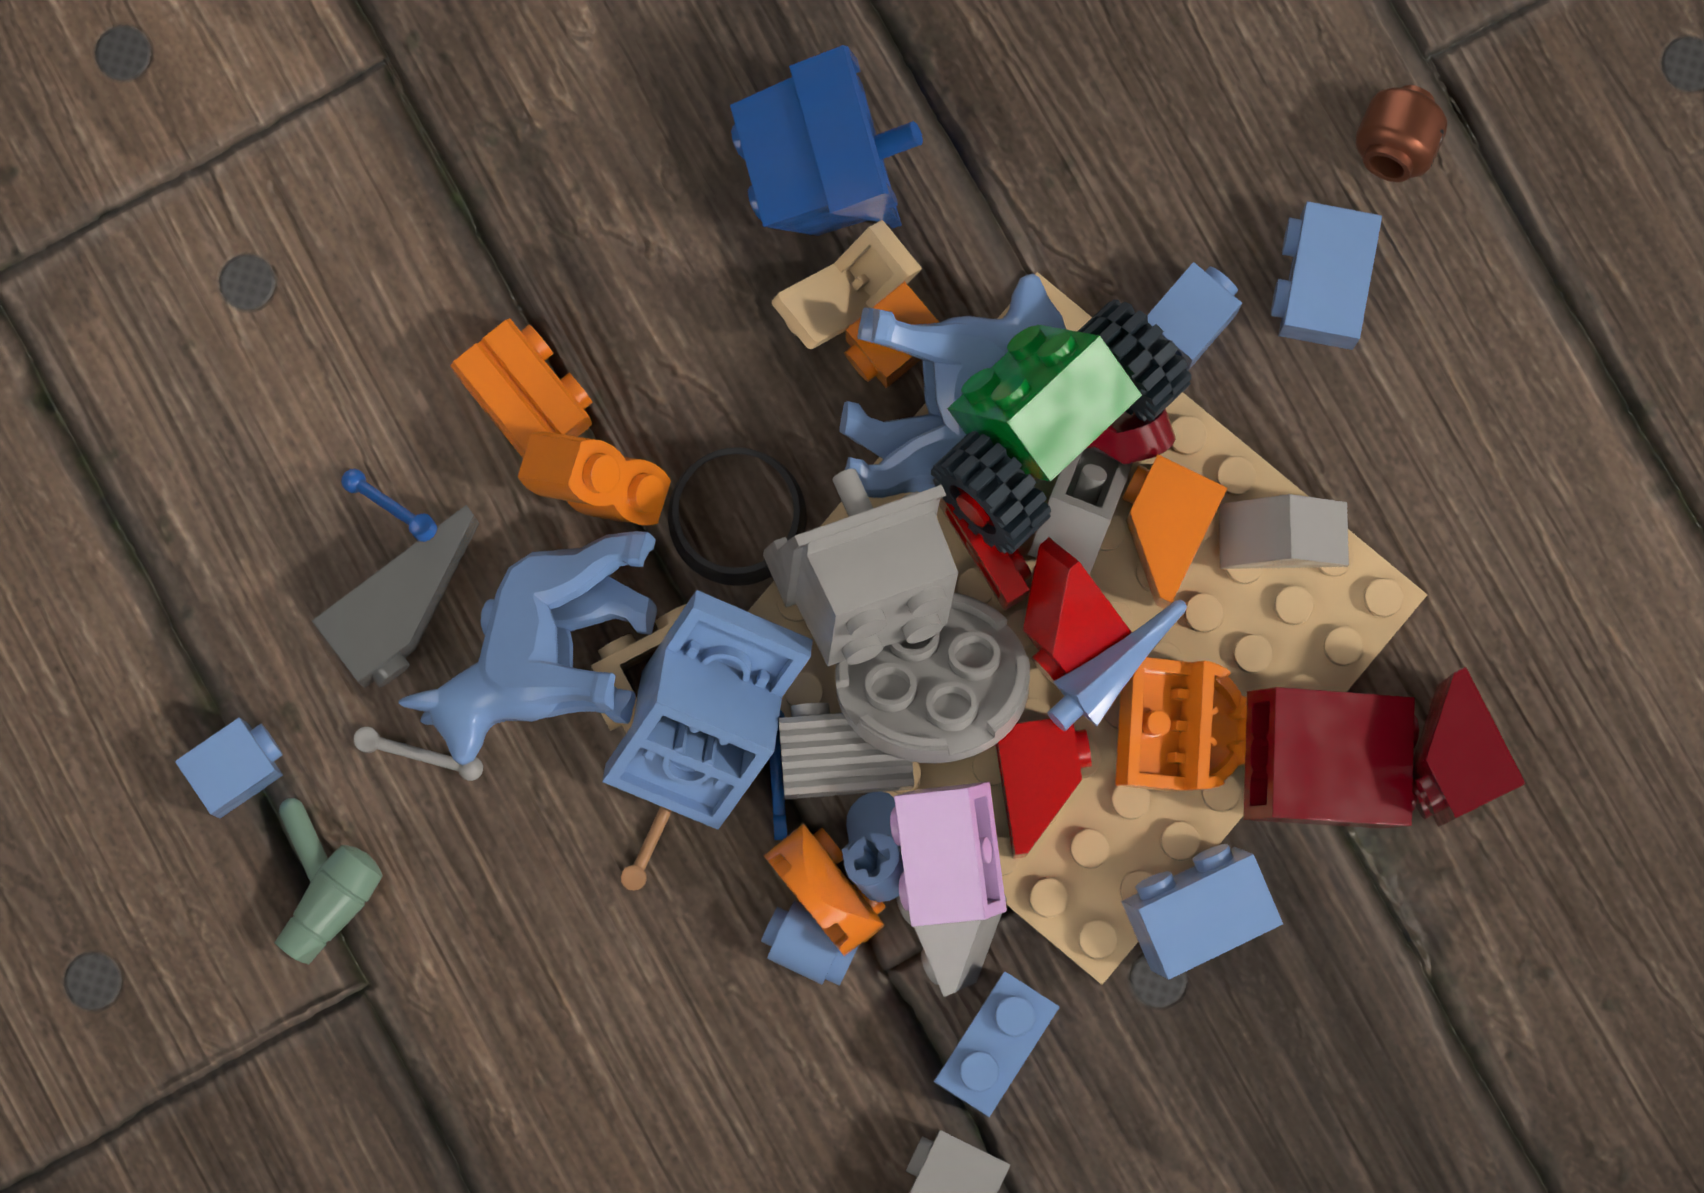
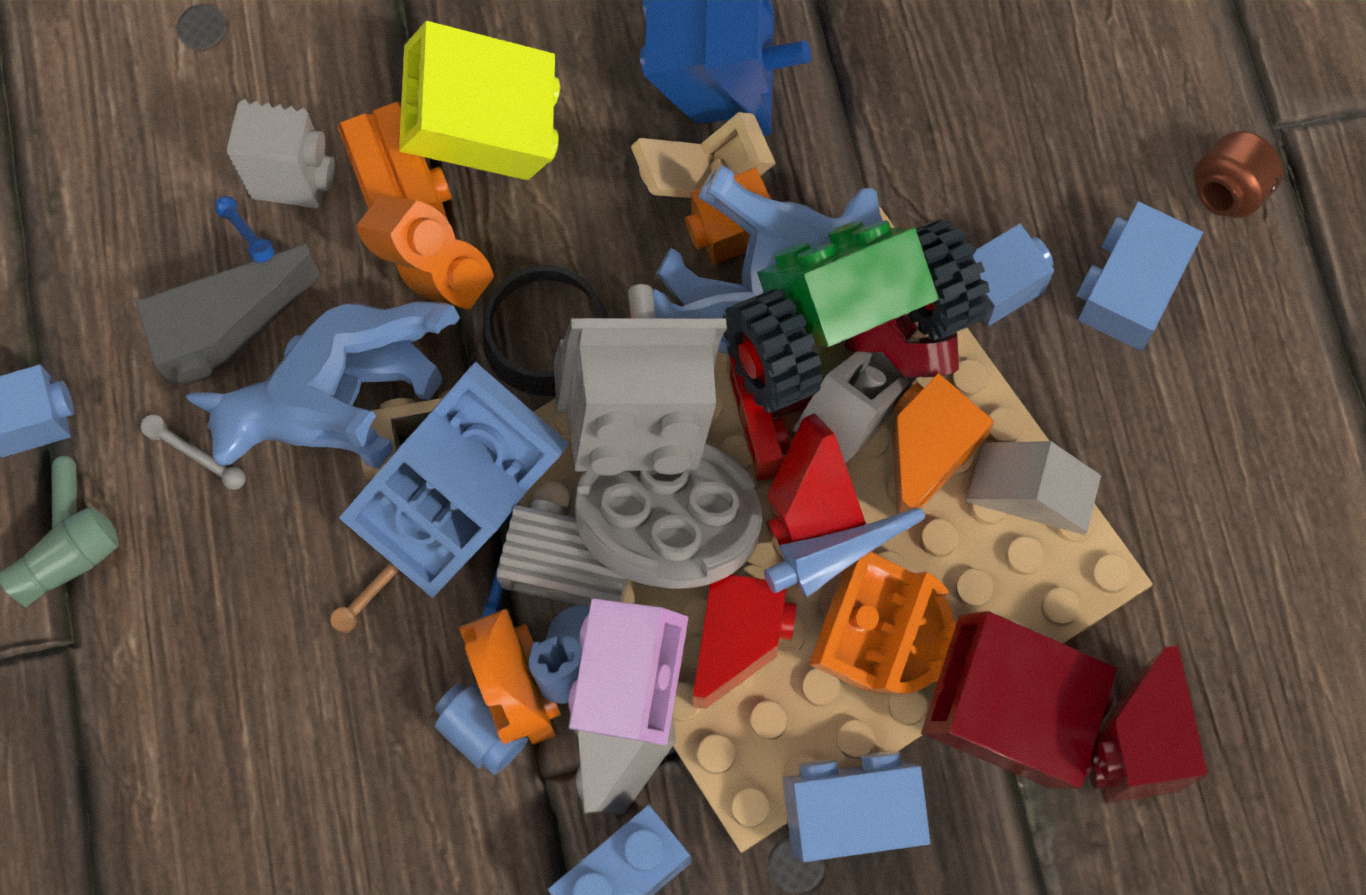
camera: 20 degrees right, 10 degrees down
none -> light grey brick [227,99,336,208]
none -> neon yellow brick [399,21,560,180]

